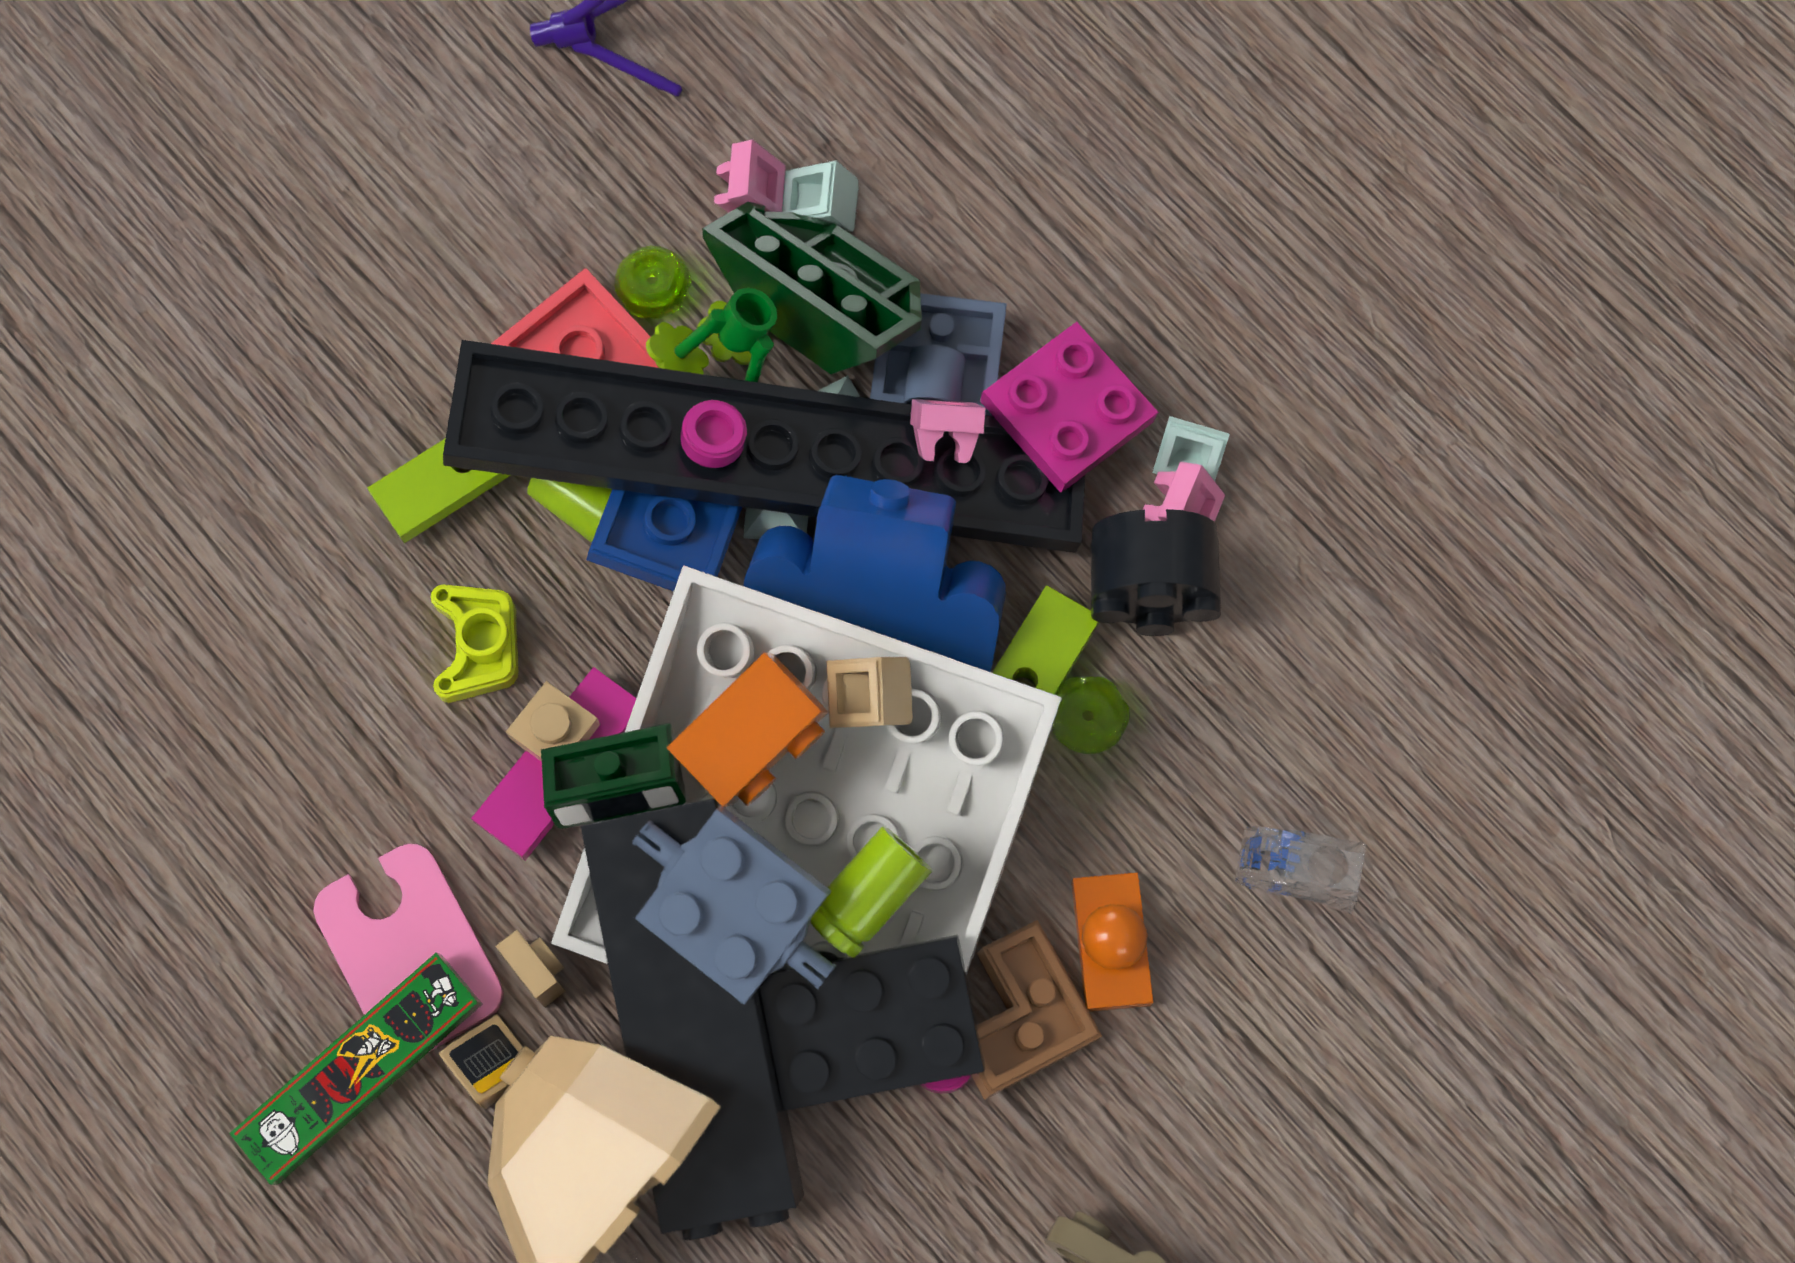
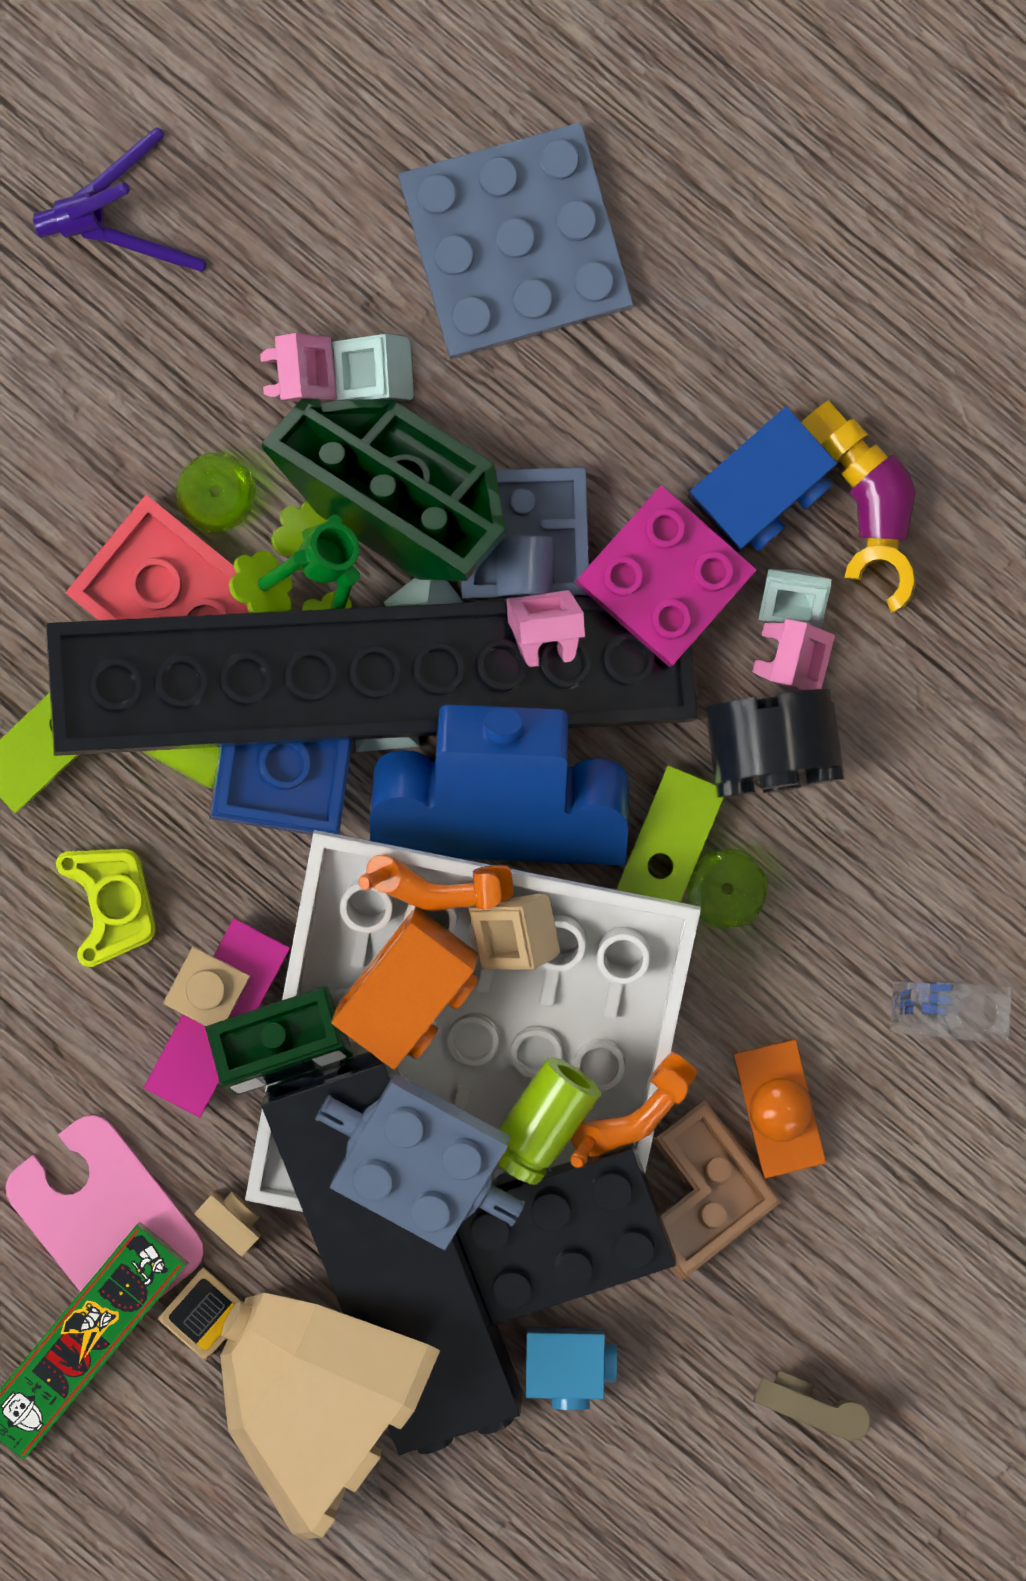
camera: 10 degrees left, 15 degrees up
dark pink tile [681,400,747,468] -> none
none -> orange piece [358,854,514,911]
none -> sand blue plate [398,122,633,360]
none -> dark azure brick [526,1326,617,1410]
none -> orange piece [570,1052,697,1168]
none -> blue brick [688,406,837,553]
none -> piece [801,400,916,614]

